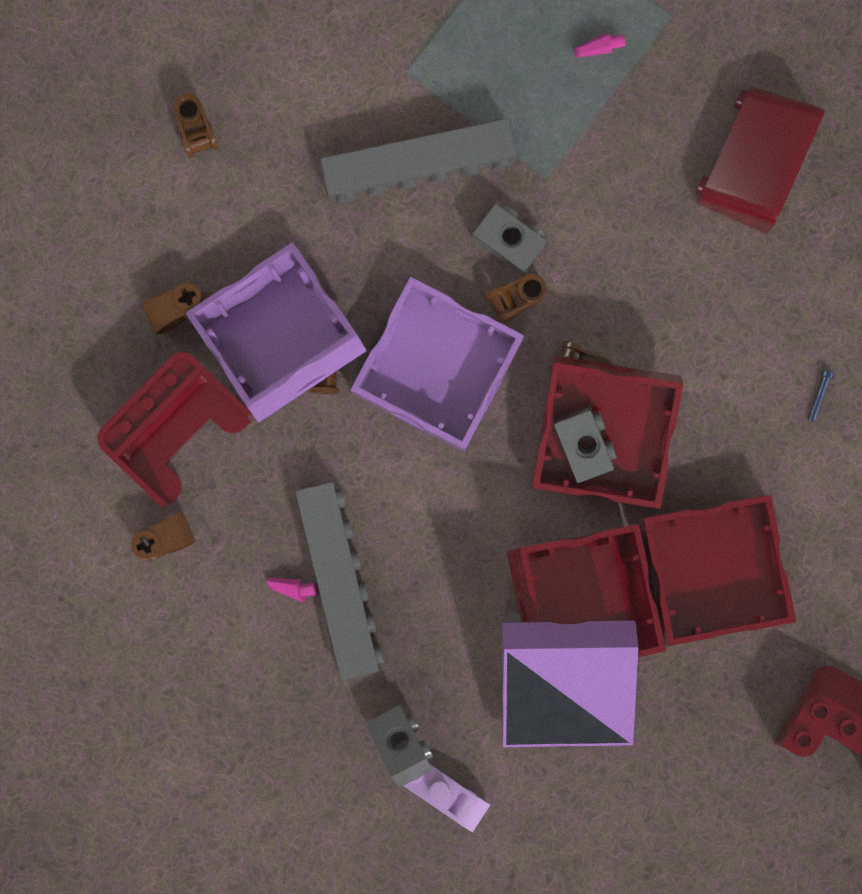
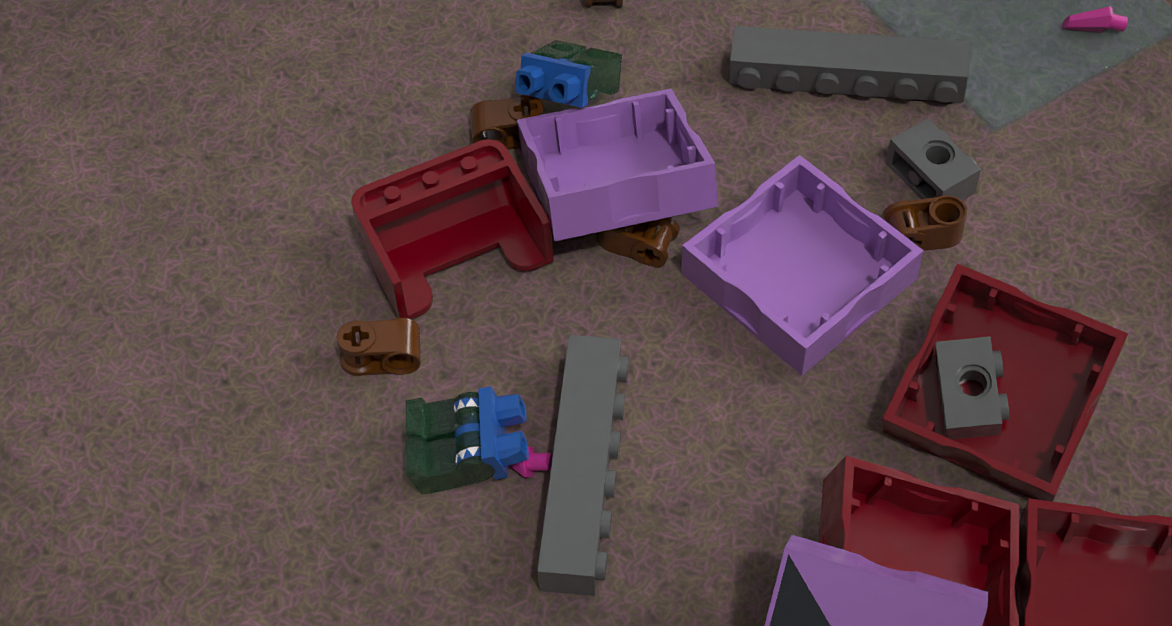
camera: 20 degrees right, 30 degrees down
none -> hips [406,386,529,495]
none -> hips [515,40,622,108]

